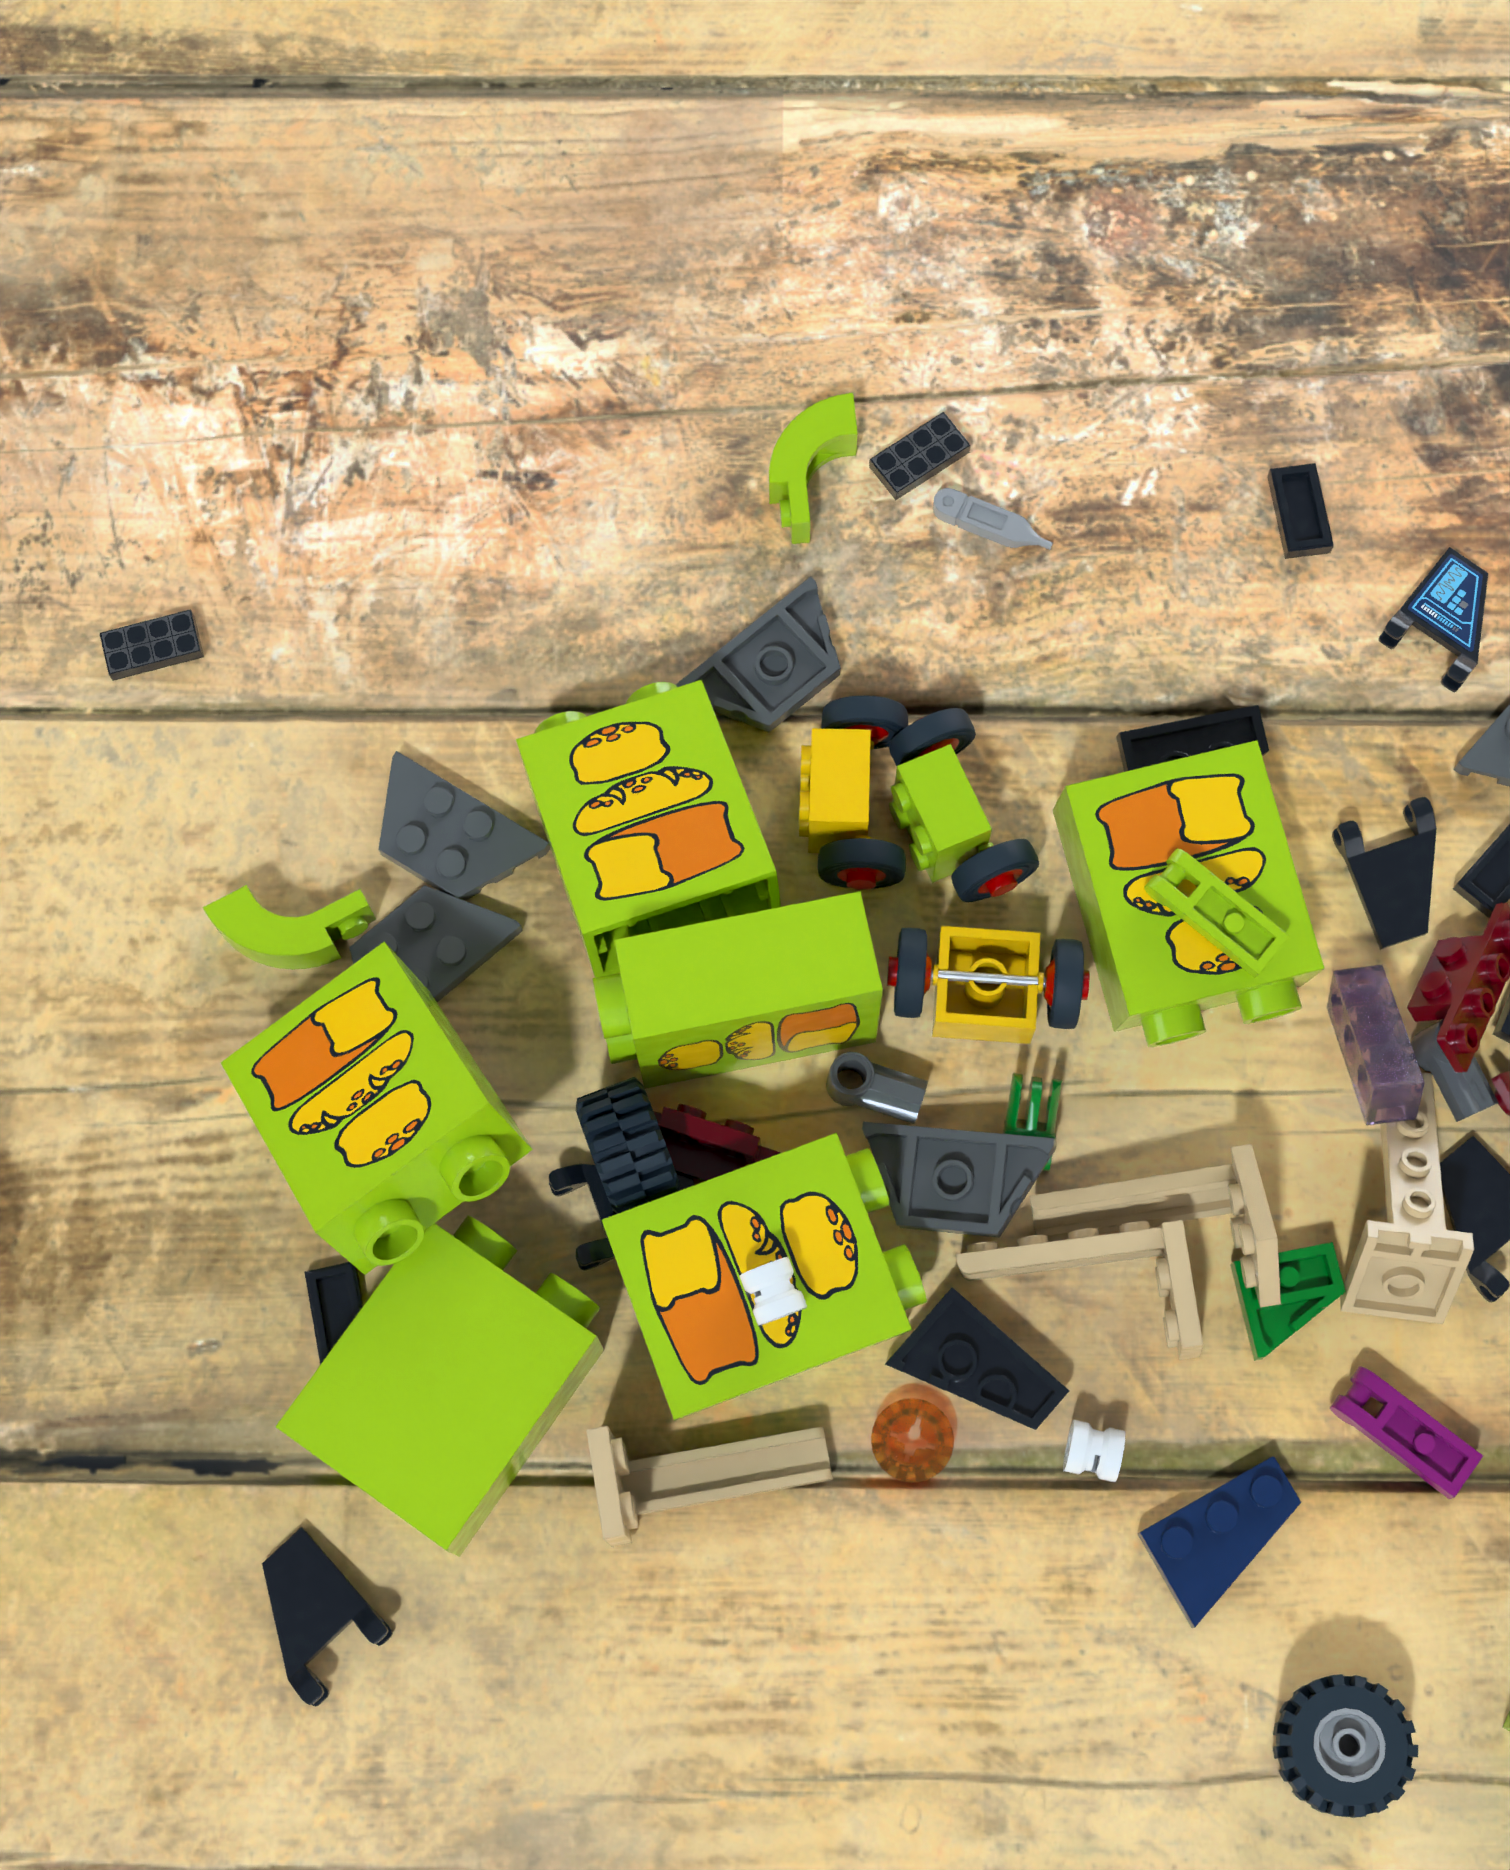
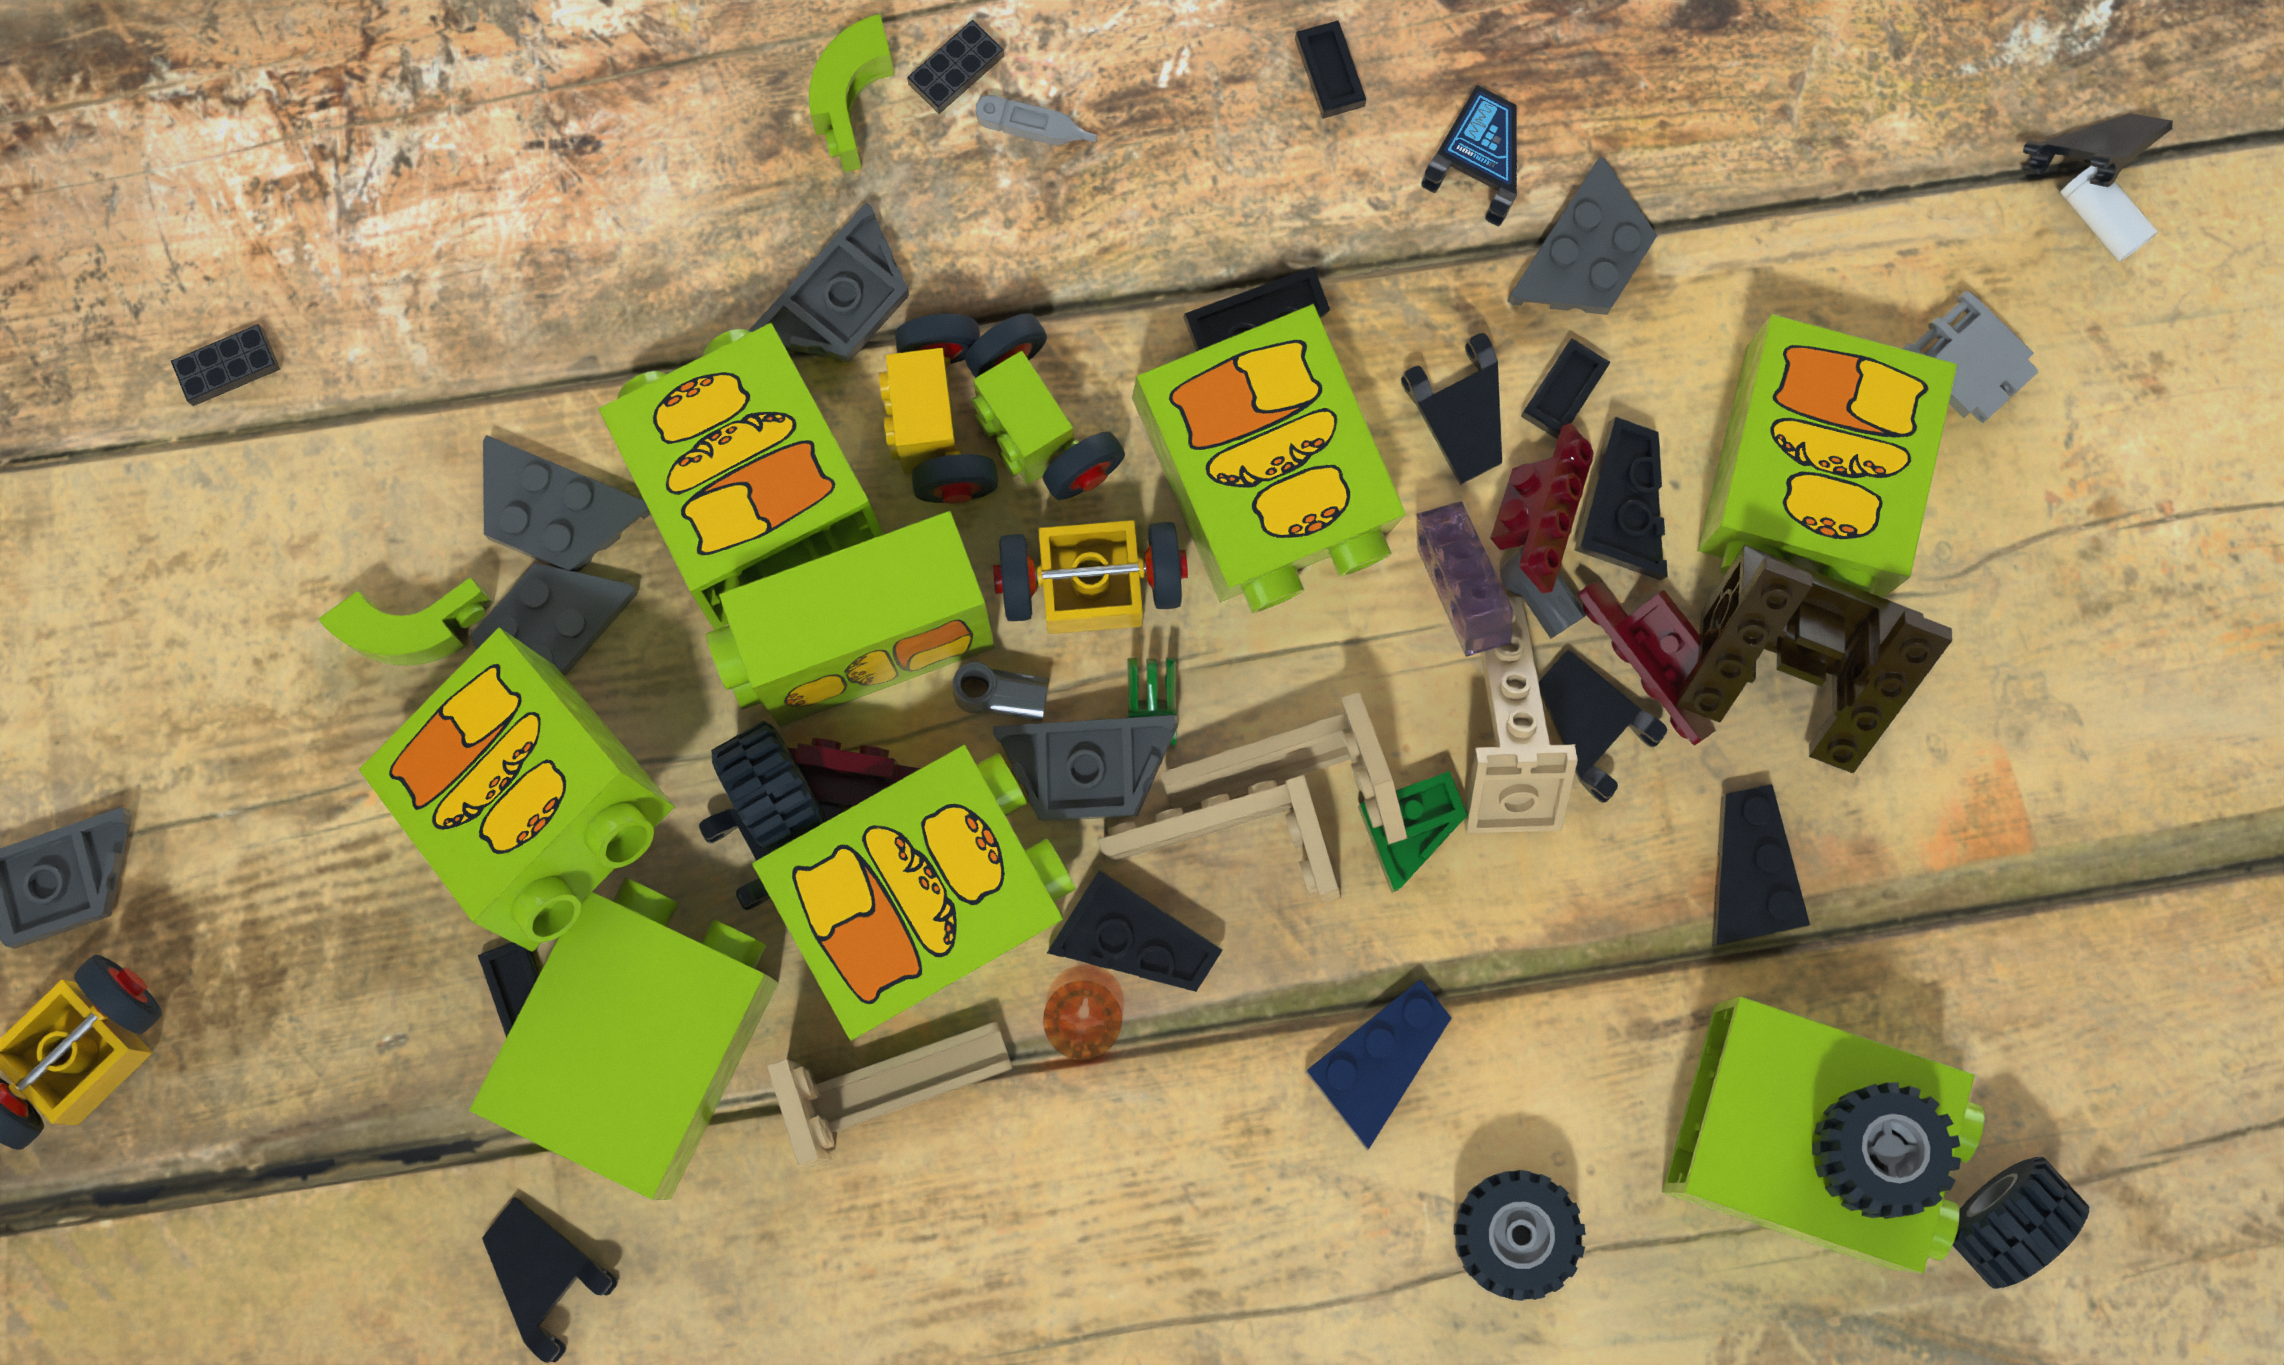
camera: 15 degrees left, 5 degrees up
white wheel [739,1257,807,1326] -> none
white wheel [1063,1420,1125,1482] -> none
lime plate [1144,848,1290,978] -> none
magenta plate [1330,1366,1483,1499] -> none

